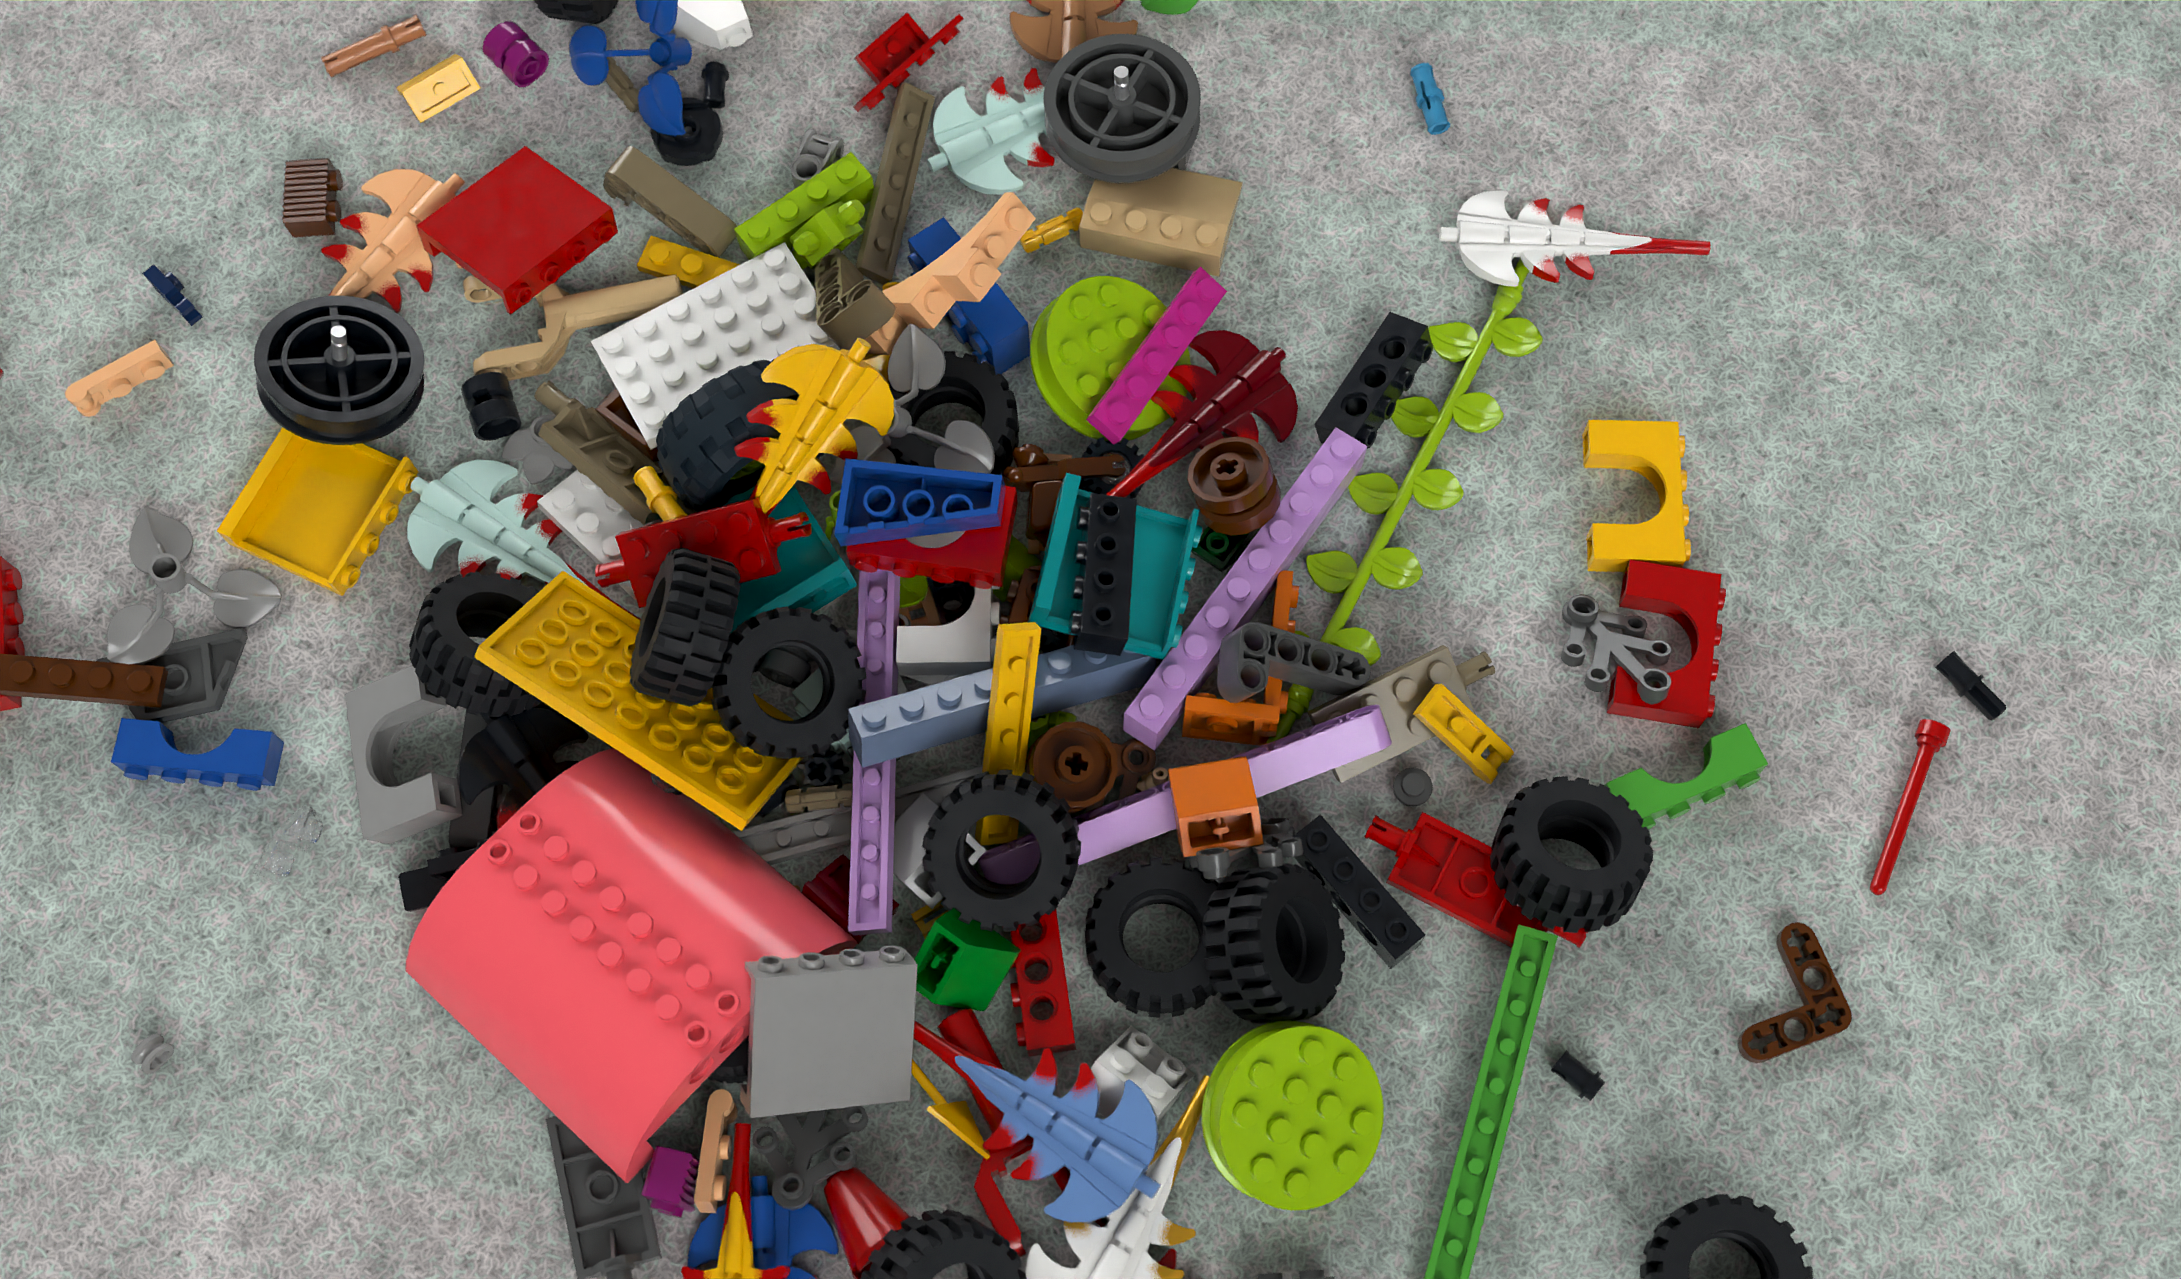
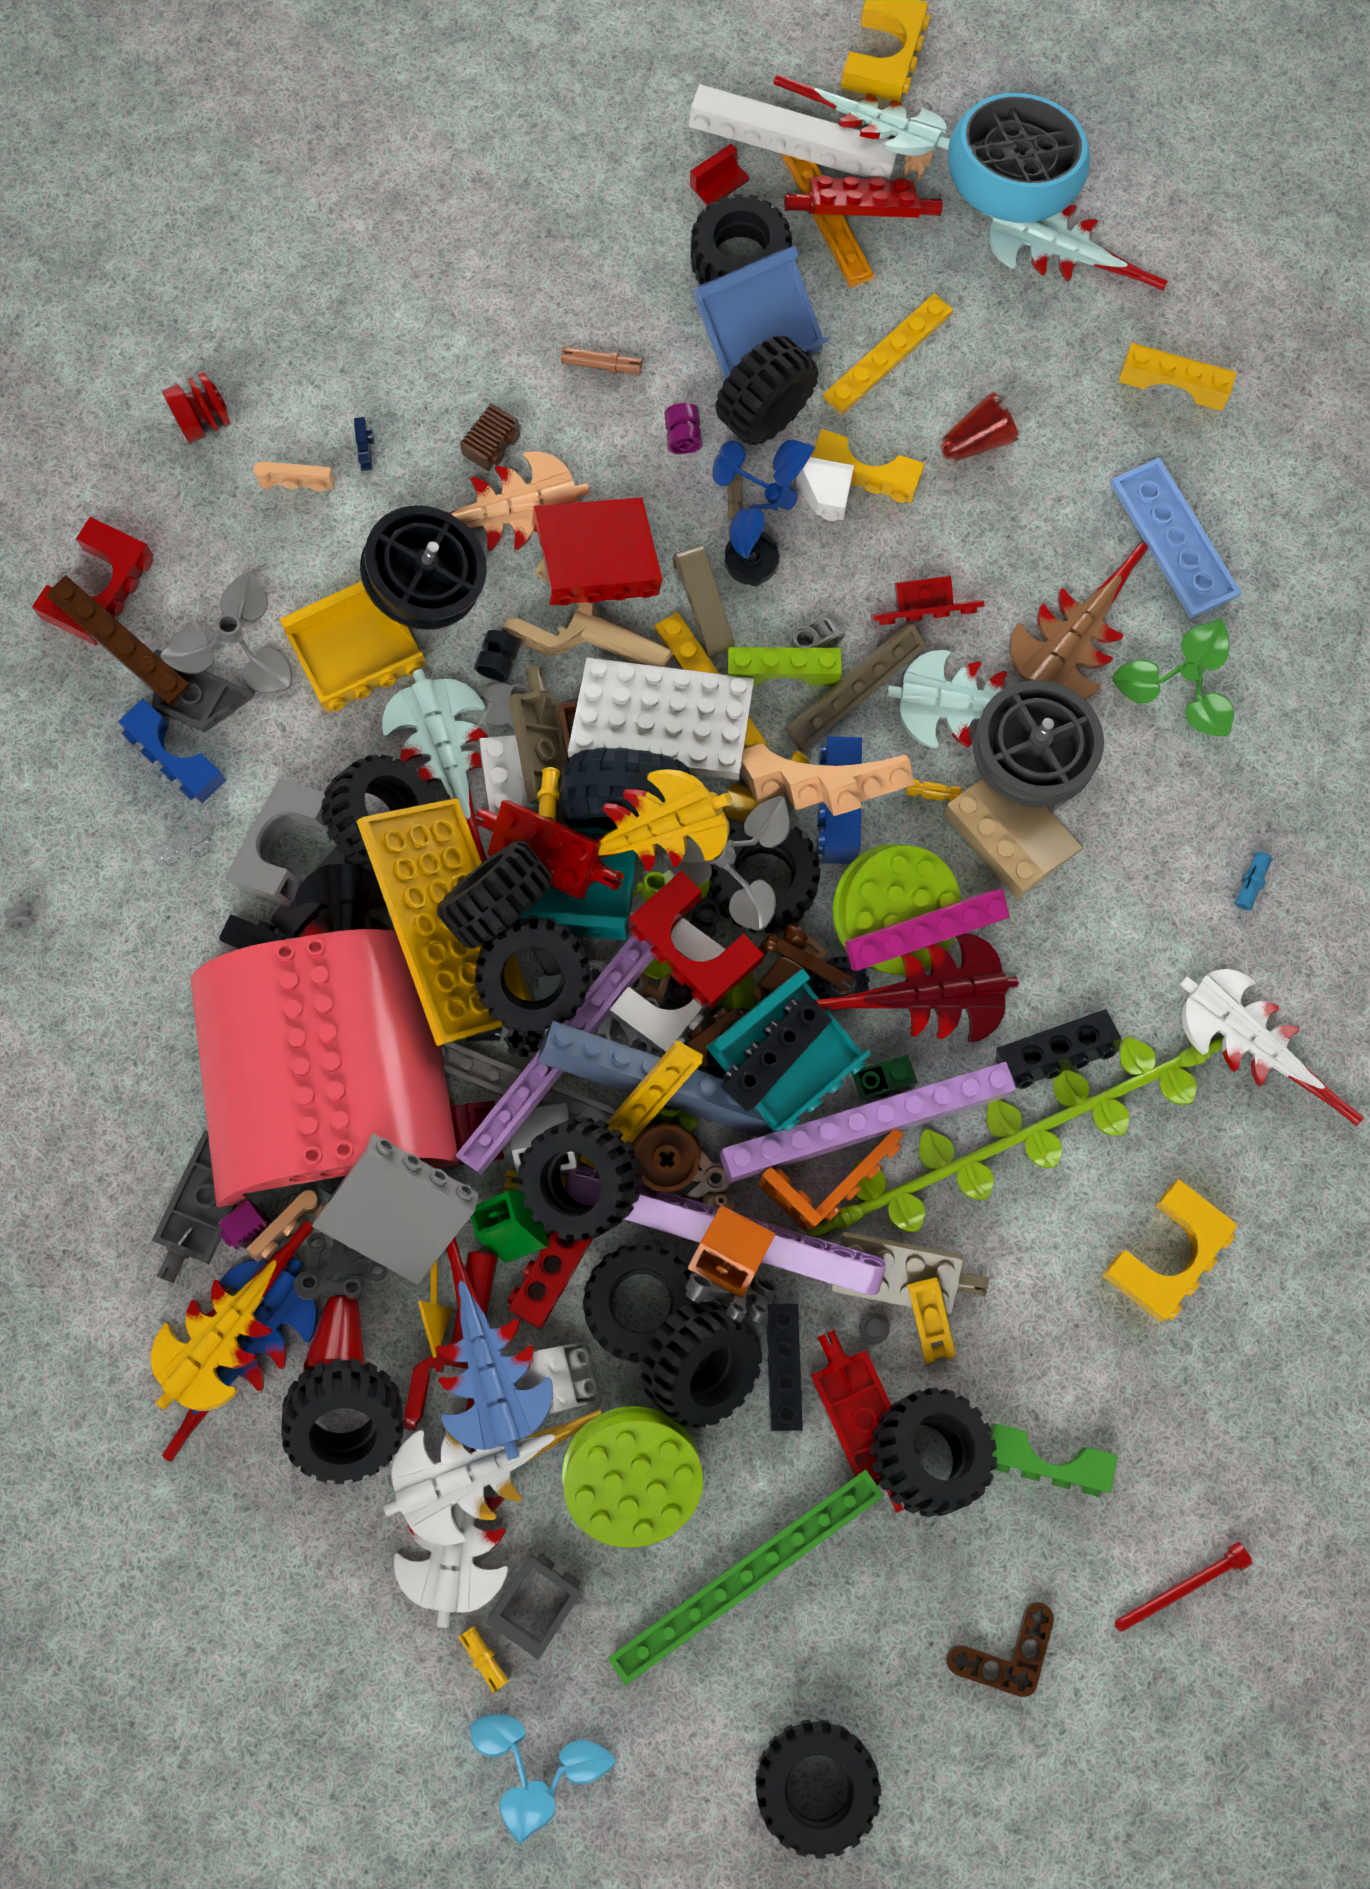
camera: 35 degrees right, 5 degrees up
yellow panel [396,54,481,123] -> none
black pin [701,62,729,109] -> none
dark tan axle [785,783,853,813] -> none
lime piece [790,199,865,270] -> none
dark tan beam [815,248,896,350] -> none
blue wedge [834,458,1006,546] -> none
reddish brown wheel [1187,436,1281,536] -> none
dark grey beam [1217,622,1371,703] -> none
black pin [1551,1050,1605,1101] -> none
dark grey plant [1561,594,1671,704] -> none
red arch [1607,560,1726,728] -> none
black axle [1935,651,2006,721] -> none

